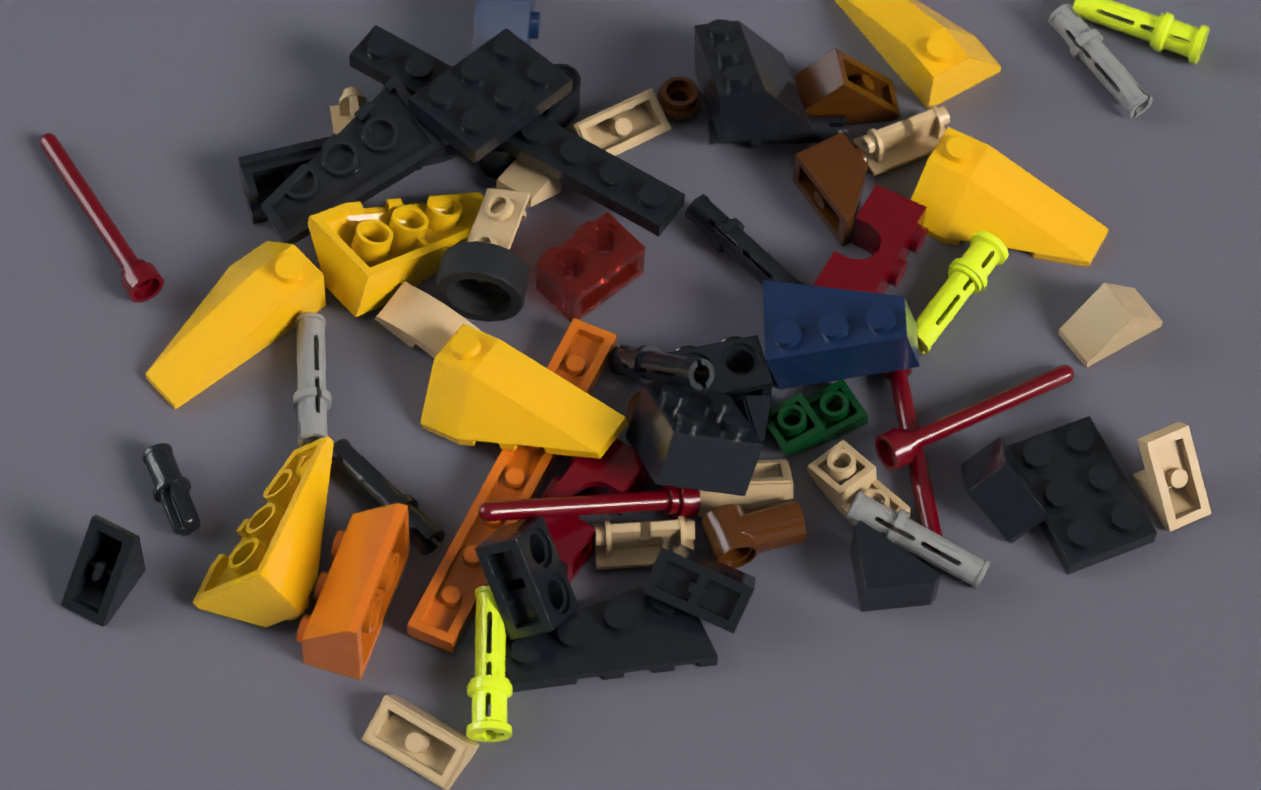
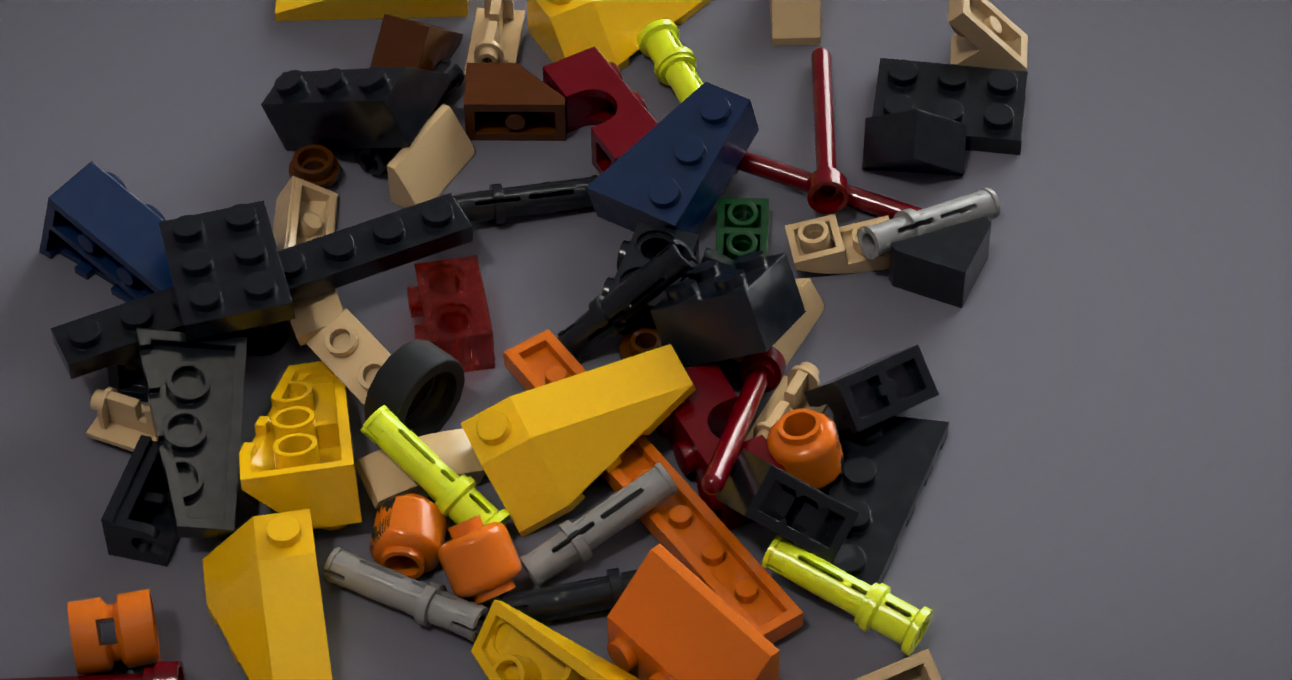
camera: 55 degrees left, 10 degrees down
reddish brown piece [701,498,807,569] -> none
none -> orange wheel [67,588,161,676]
none -> neon yellow pin [360,405,511,525]
none -> orange head [369,493,448,579]
none -> tan slope [387,104,475,208]
none -> orange head [438,515,522,604]
none -> light grey pin [520,462,679,588]
none -> orange head [767,408,844,489]

